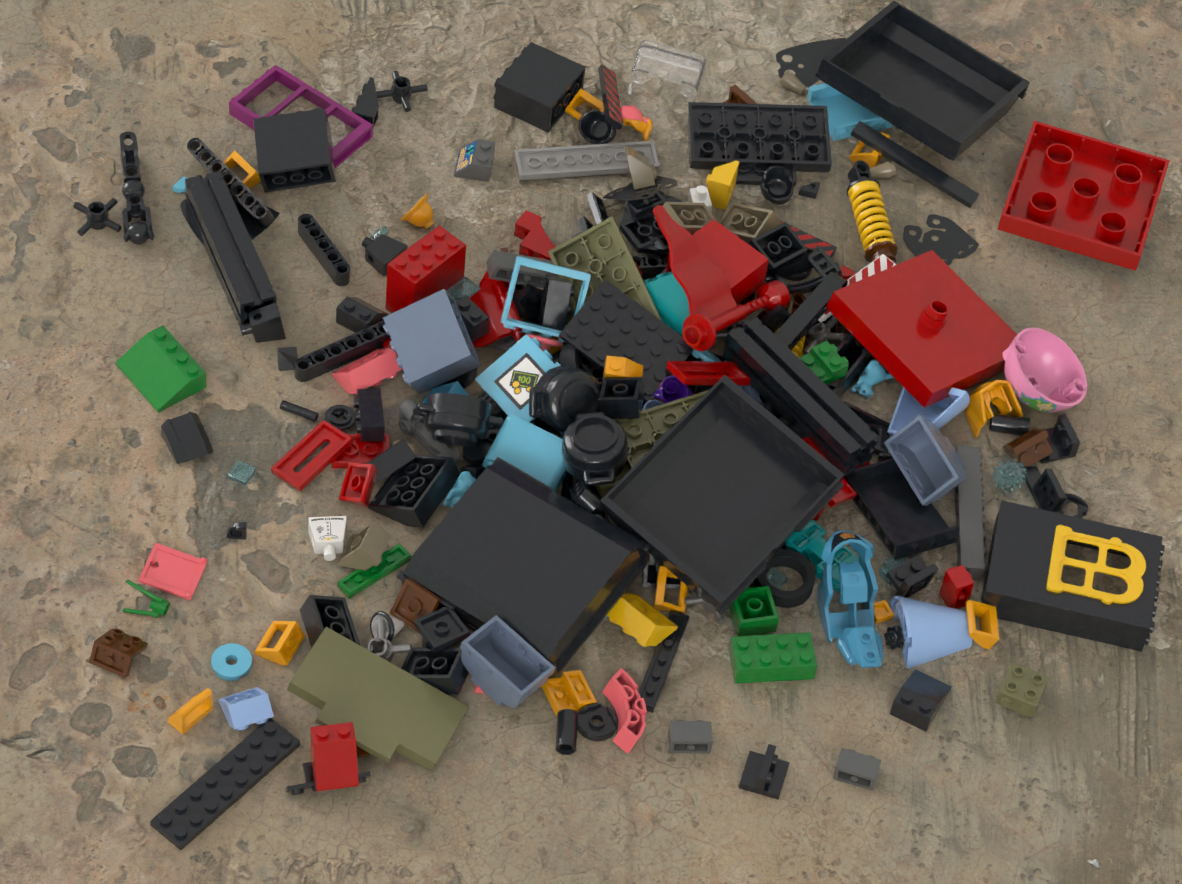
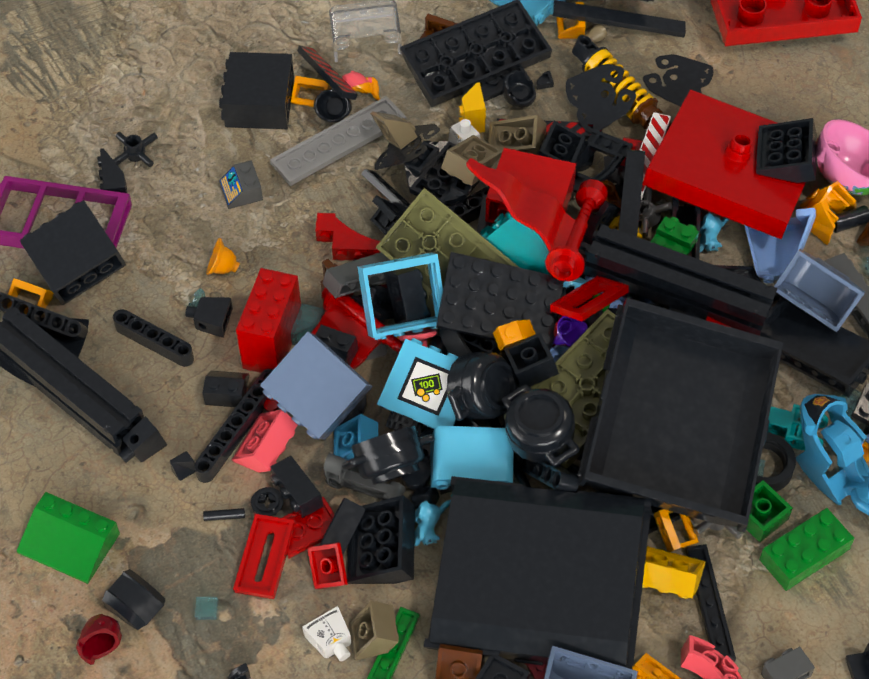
camera: 20 degrees left, 5 degrees up
none -> dark red helmet [76,614,122,665]
none -> black piece [566,64,636,134]
none -> black slope [756,118,817,183]

